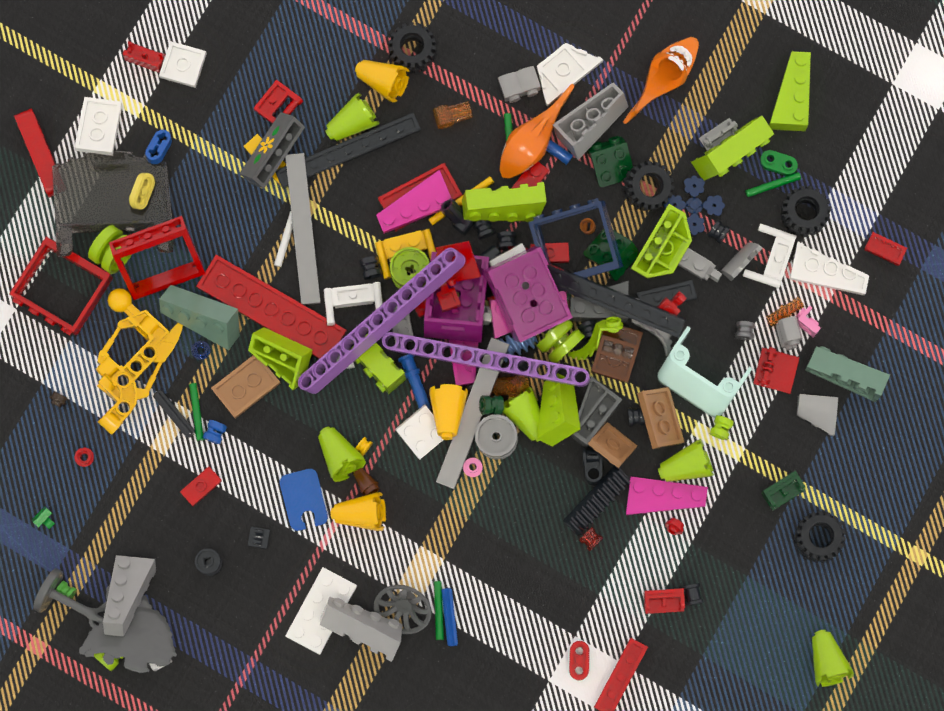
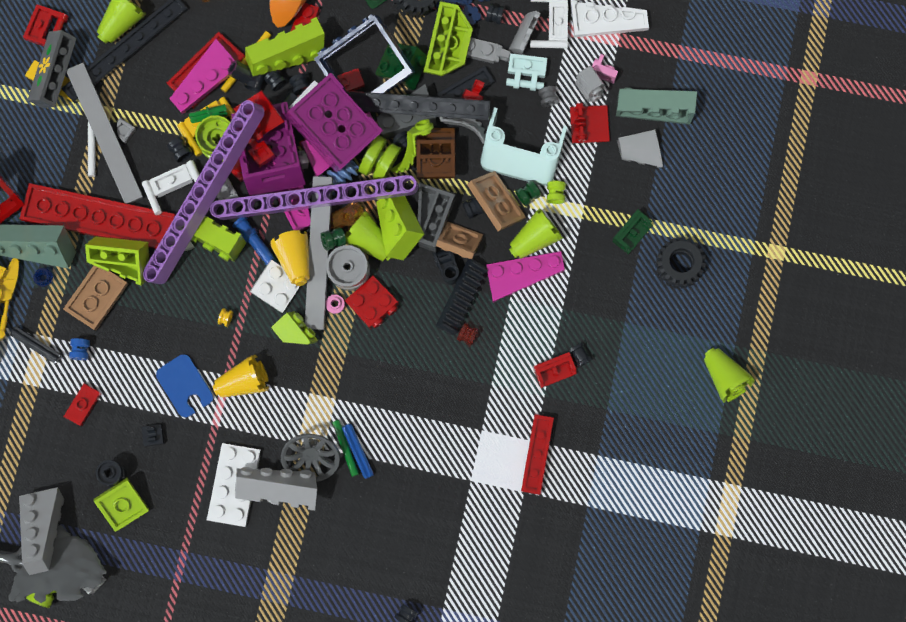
camera: 15 degrees left, 0 degrees up
green bar [189,383,204,441] -> none
lime cone [318,427,366,482] -> none
reddish brown cone [353,468,380,495] -> none
red plate [569,641,589,681] -> none
dark orange hinge [580,218,596,234] -> none
red plate [665,518,684,535] -> none
clear orange pin [766,297,804,327] -> none
none -> lime plate [94,478,149,532]
none -> light grey tile [117,118,136,144]
none -> green axle [189,104,228,123]
none -> lime slope [271,311,318,345]
none -> red plate [345,276,399,329]
none -> light aqua plate [506,53,547,91]
none -> dark green wheel [515,181,541,206]

